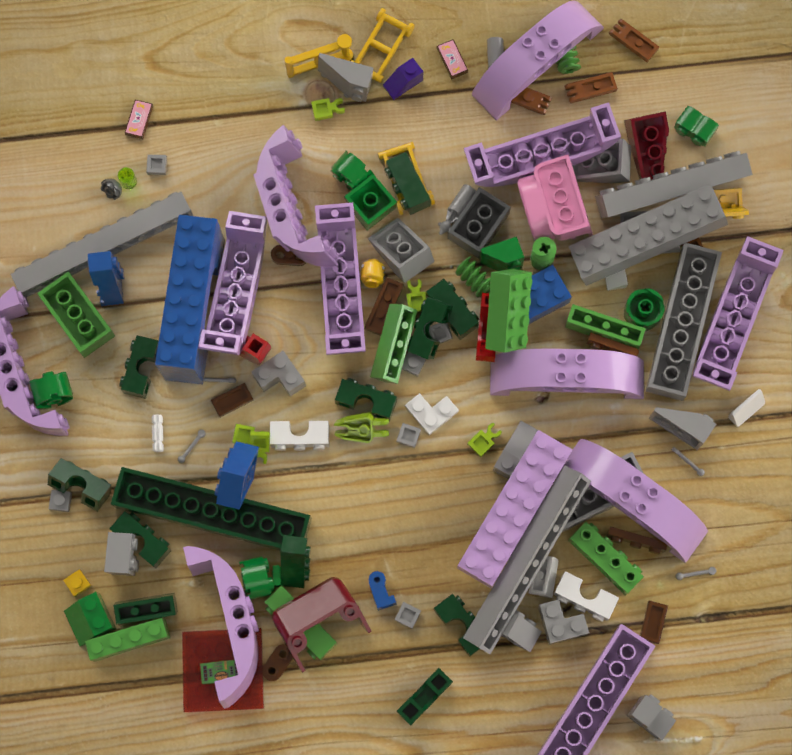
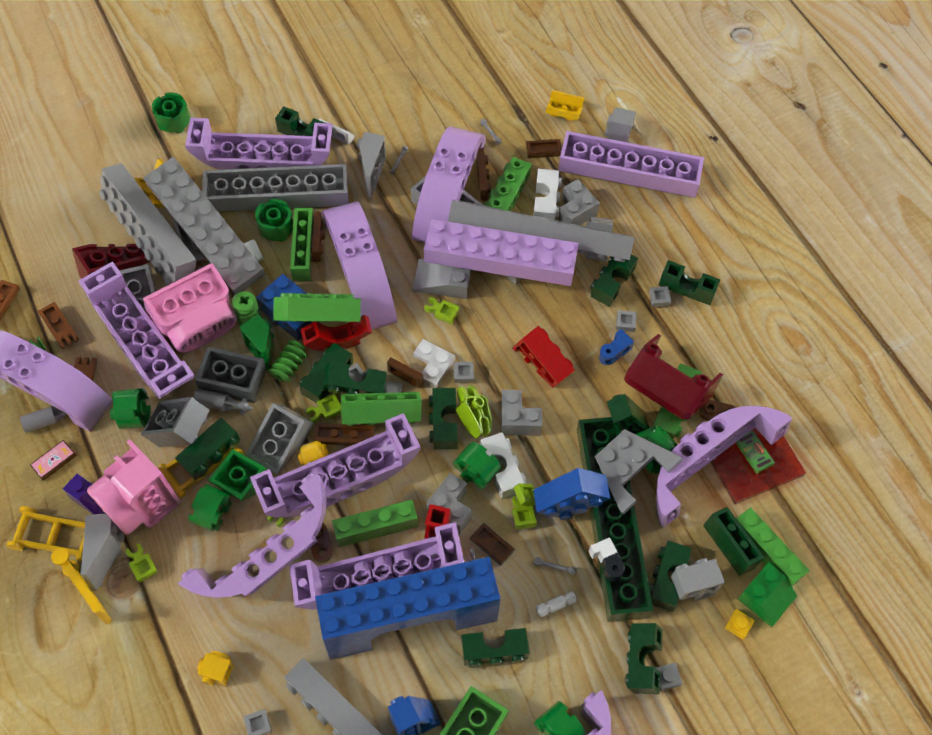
camera: 115 degrees left, 15 degrees down
green brick [674,106,719,147] -> none
none -> bright pink brick [87,440,181,535]
none -> green brick [110,388,151,429]
none -> dark grey brick [141,397,209,447]
none -> yellow brick [197,651,234,687]
none -> dark green arch [275,106,325,136]
none -> bright green brick [332,500,418,548]
none -> reddish brown tile [387,357,424,388]
none -> green brick [452,442,501,490]
none -> light grey brick [501,390,542,436]
none -> red wedge [512,325,575,388]
none -> yellow bracket [545,90,584,121]
none -> leg [589,537,625,582]
none -> light grey wing [595,429,682,515]
none -> light grey plate [649,286,671,307]

